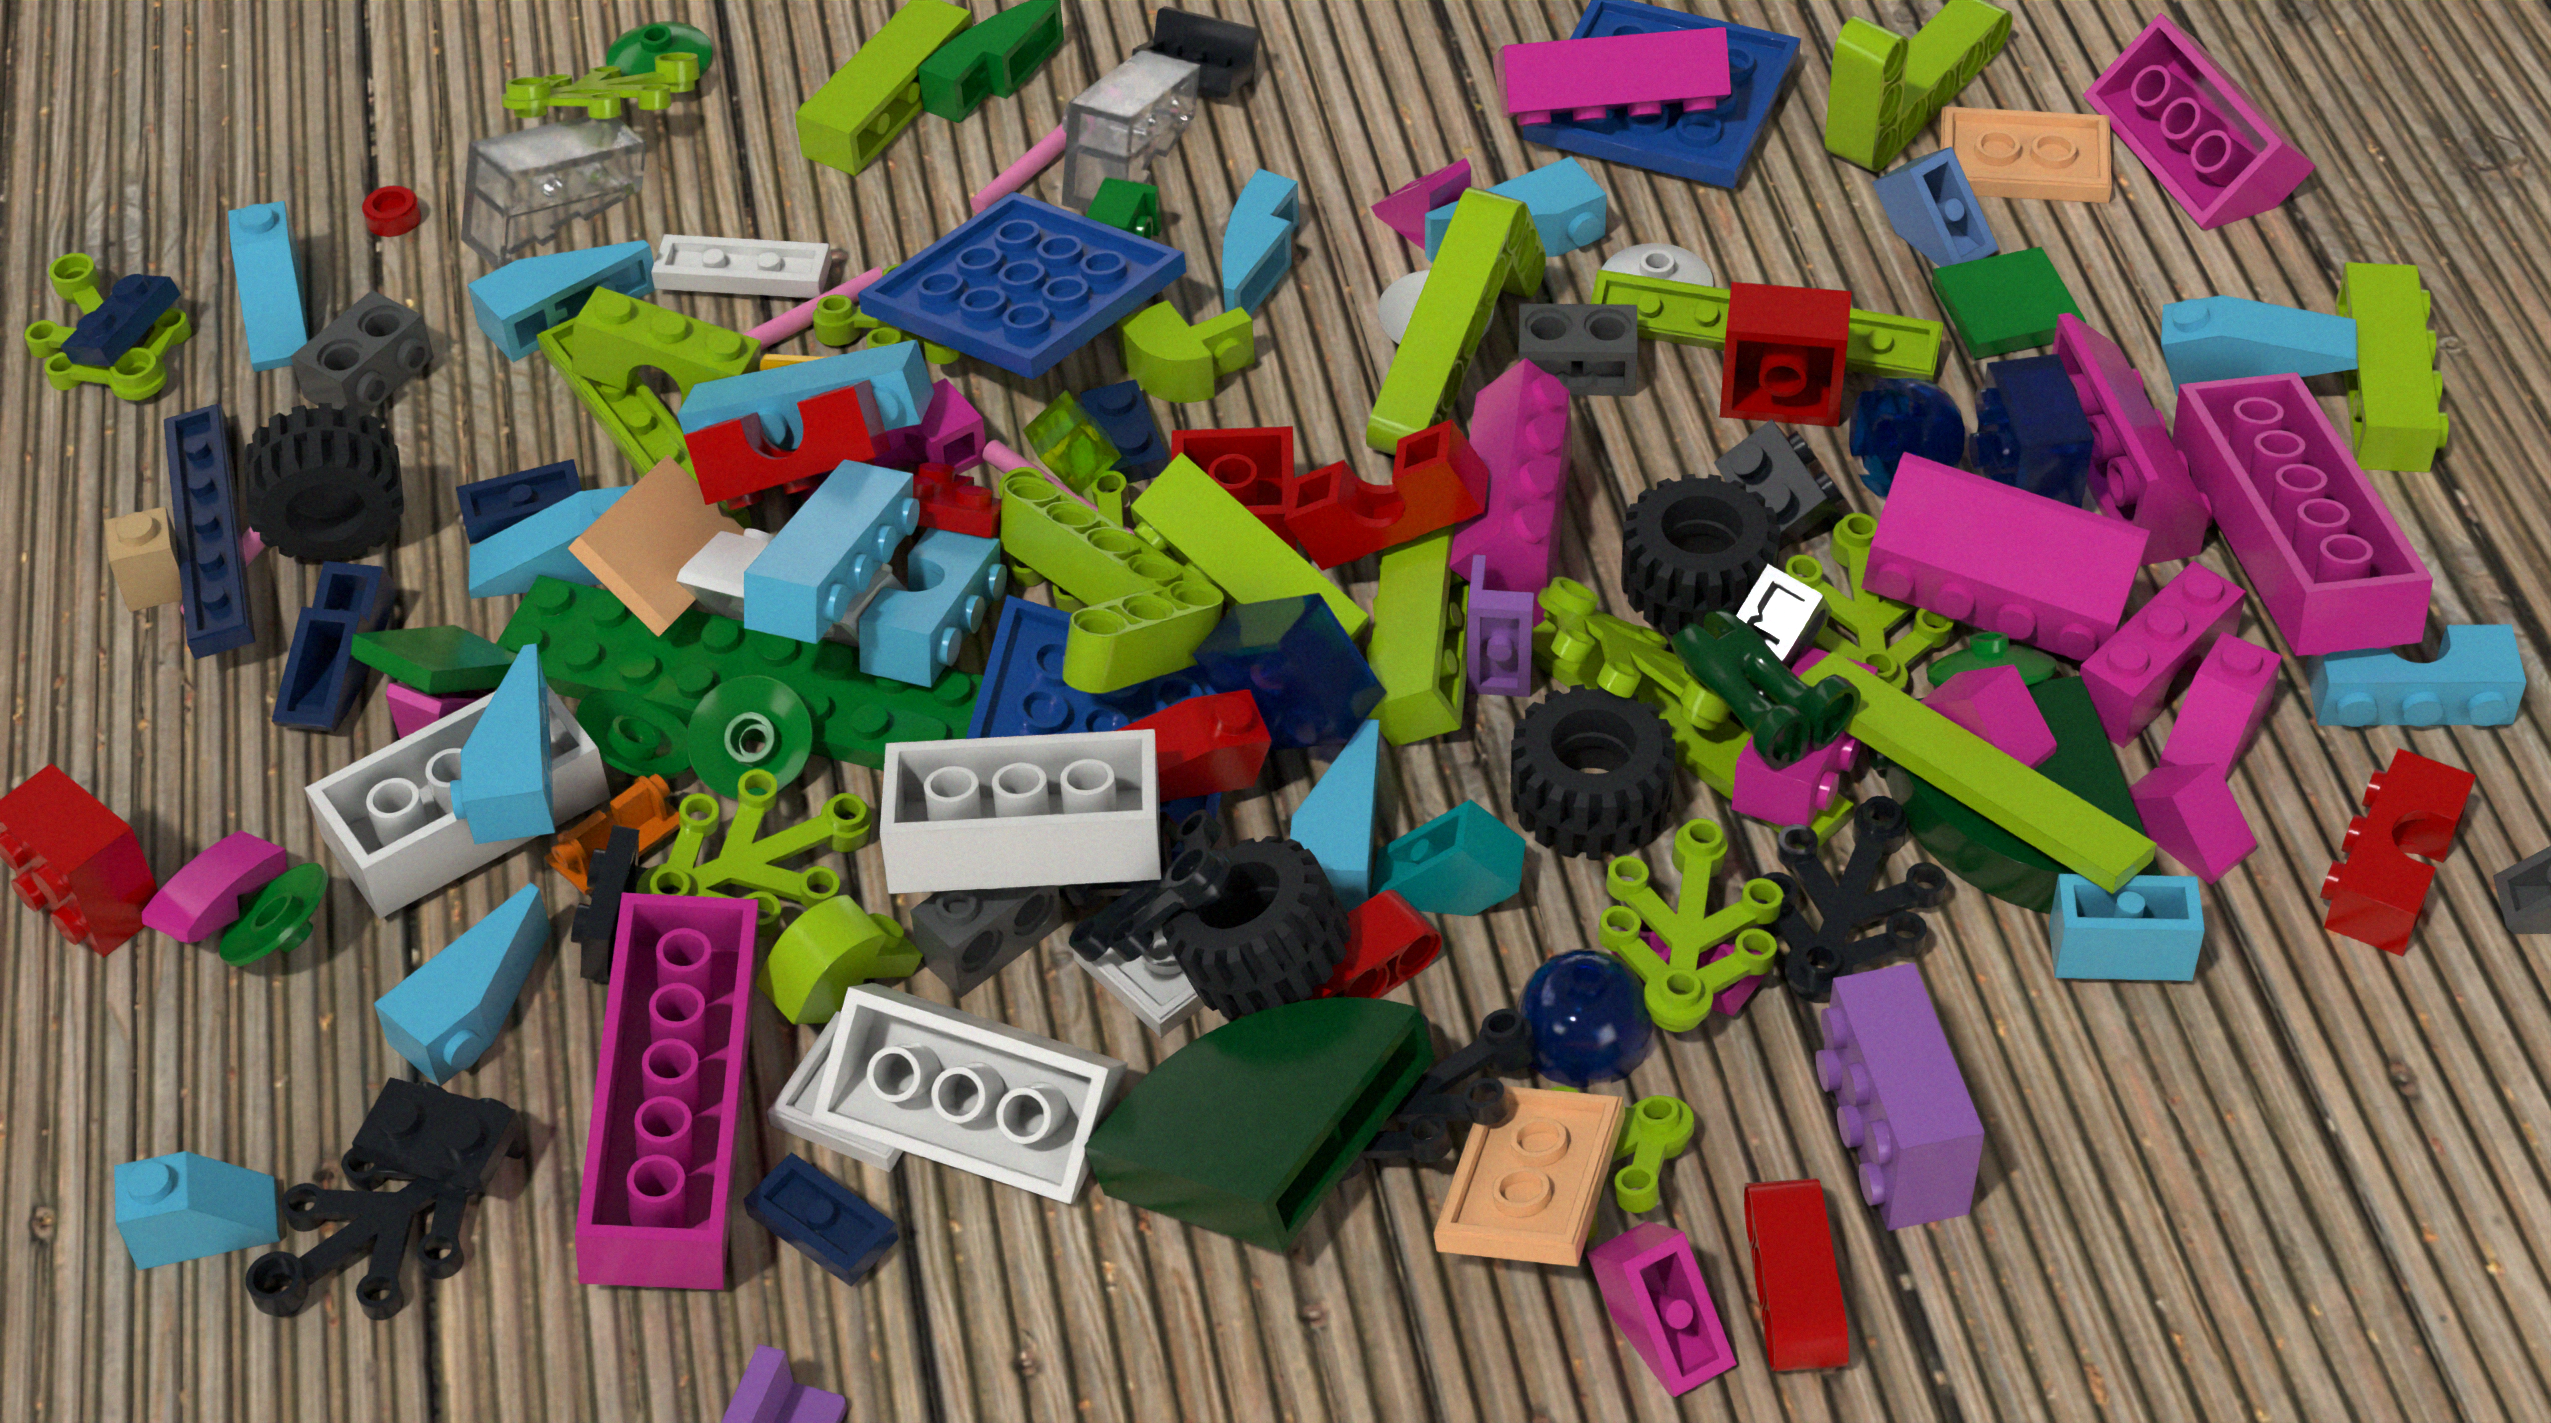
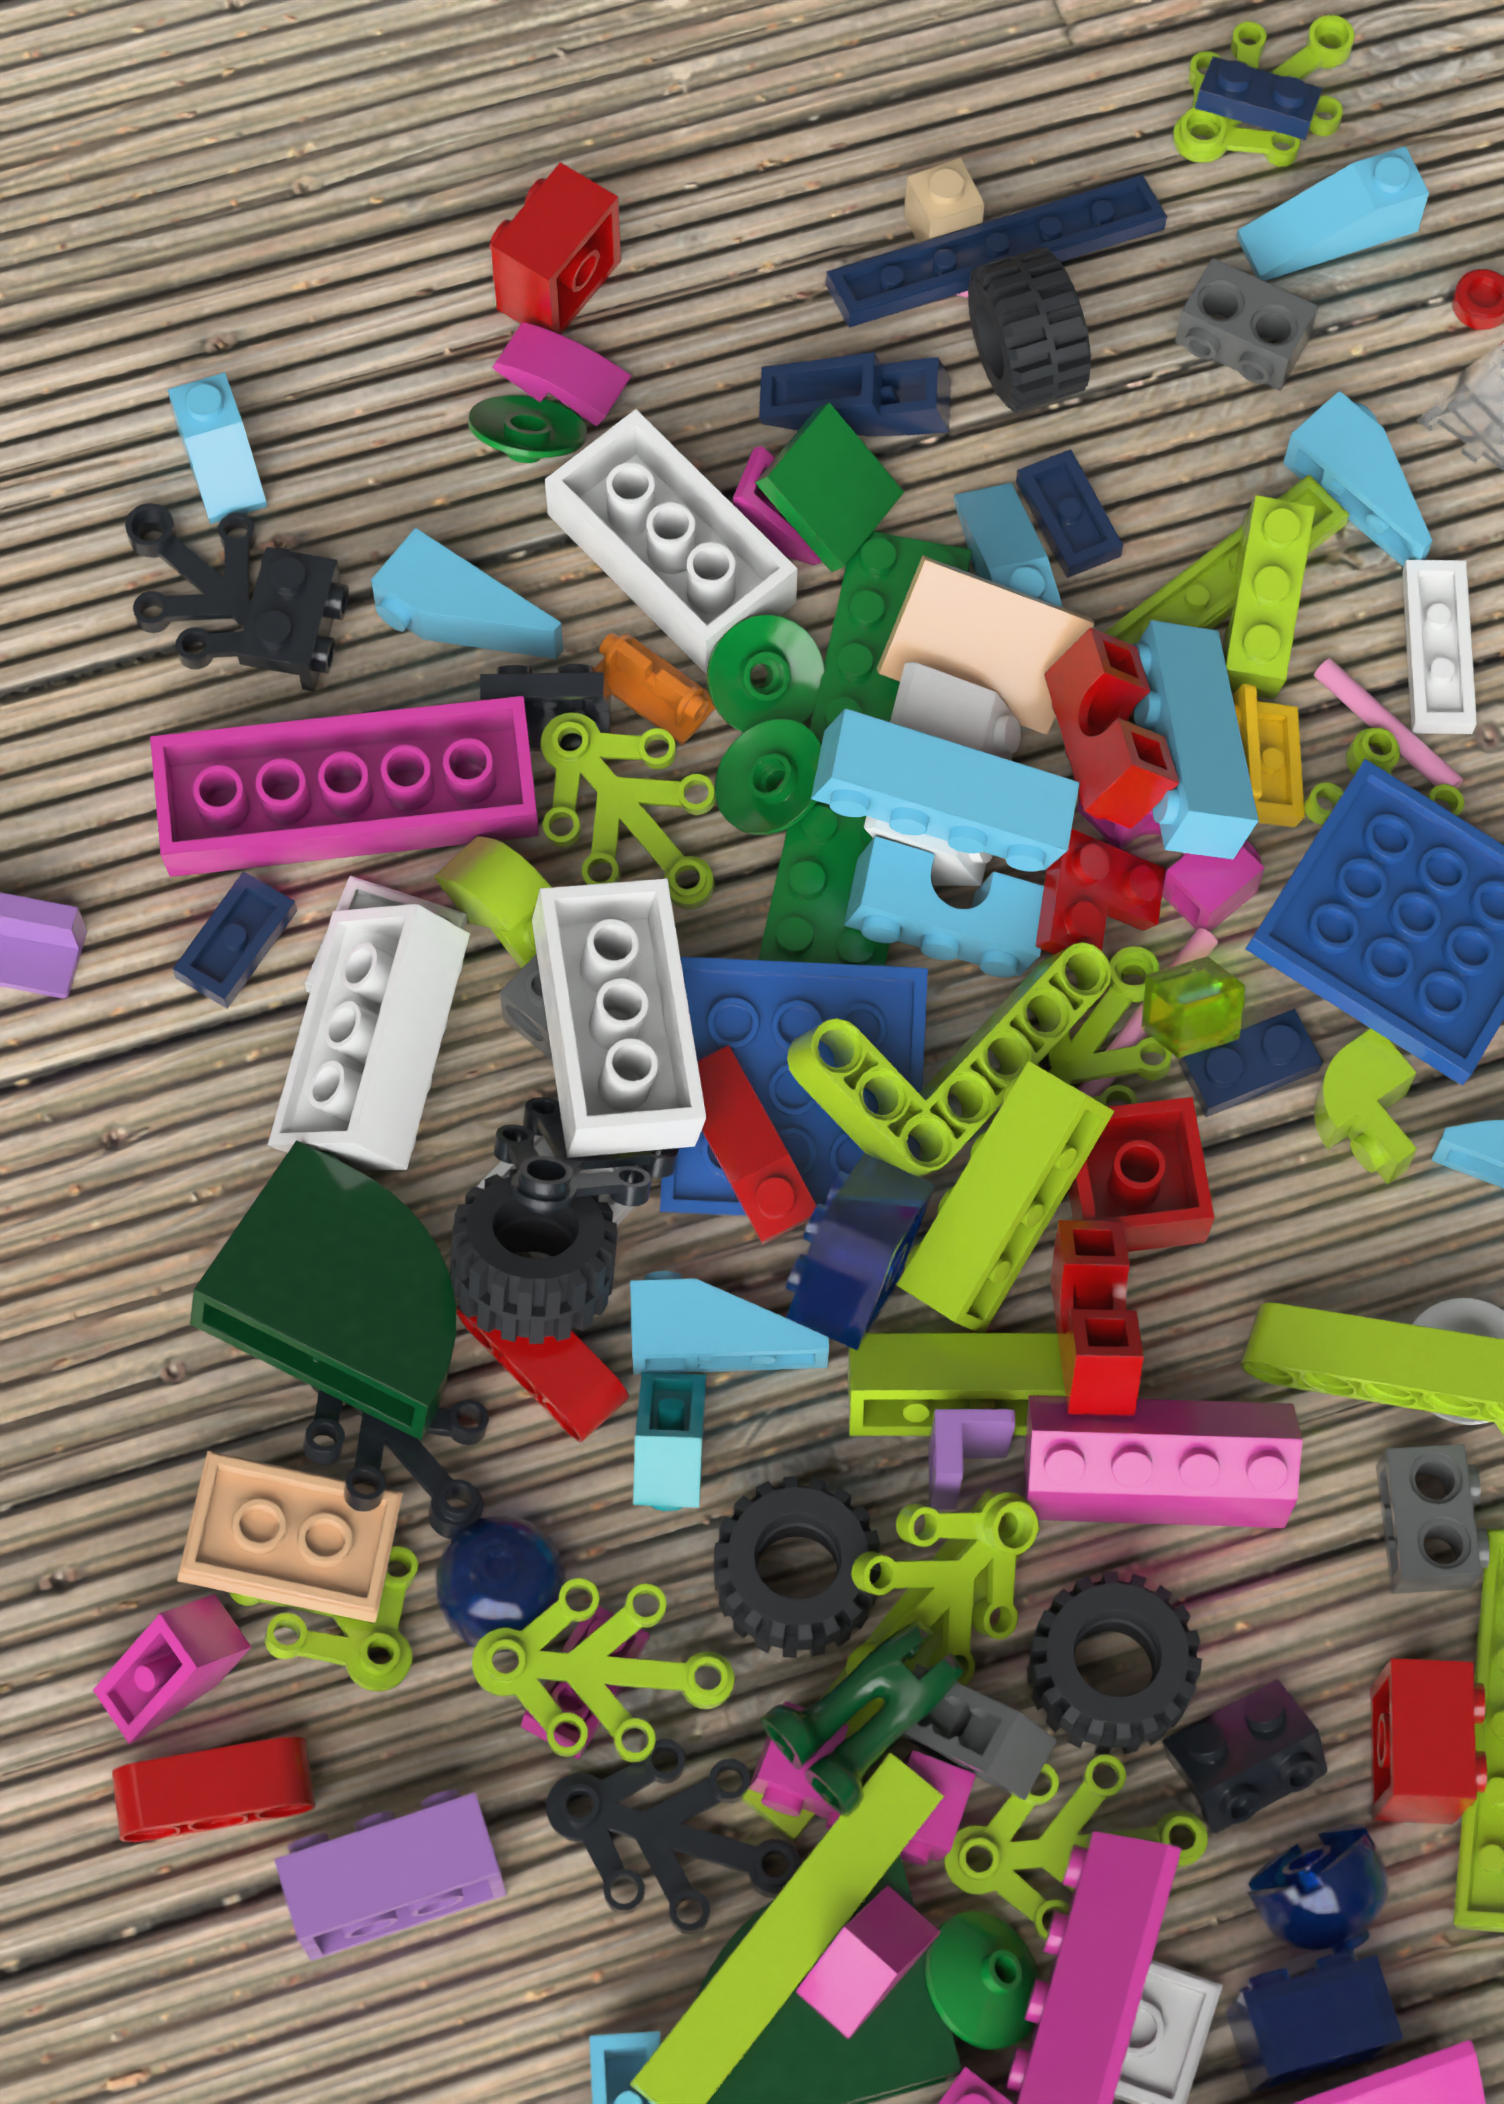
camera: 80 degrees right, 20 degrees up
medium azure slope [450,644,555,845] -> none

